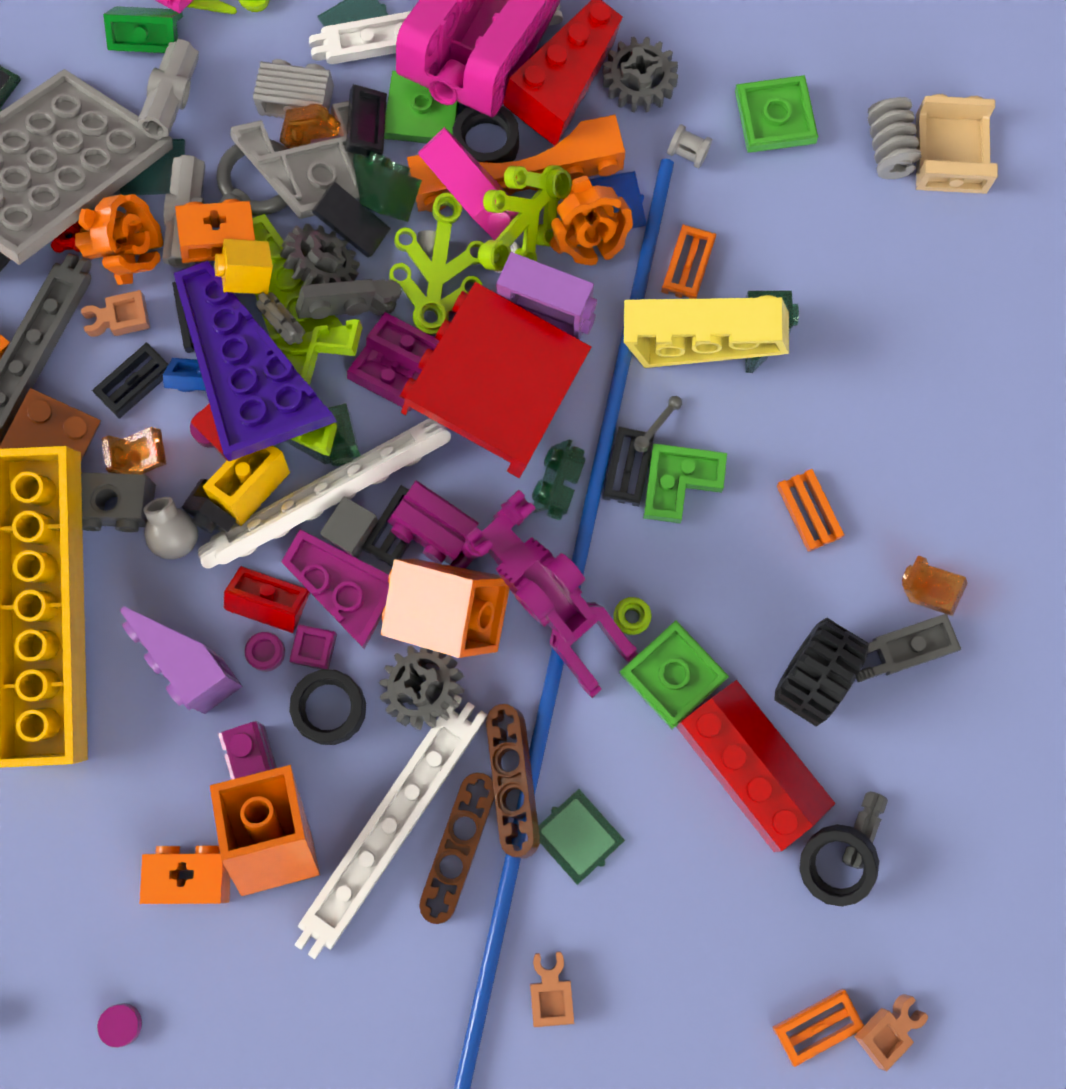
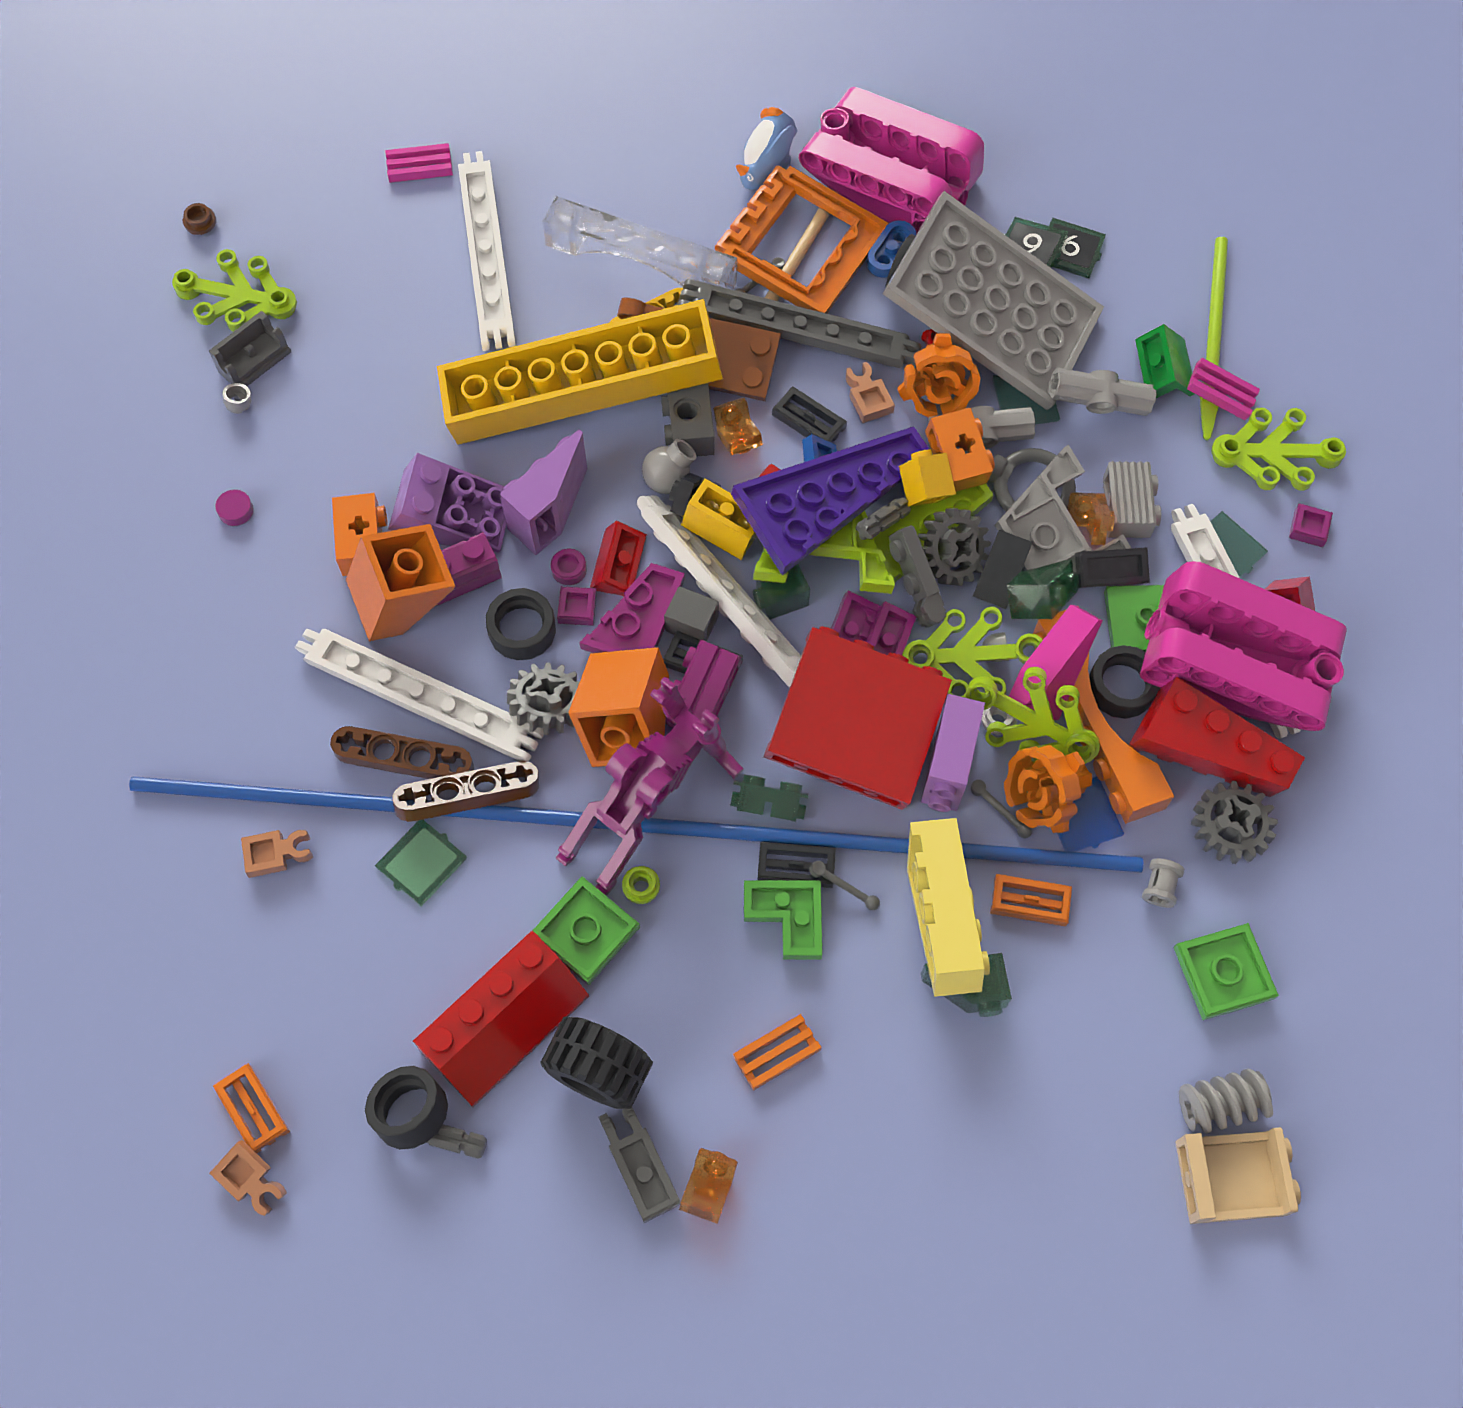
camera: 80 degrees right, 10 degrees down
none -> medium lavender slope [388,453,506,553]
none -> dark grey hinge [971,780,1032,838]

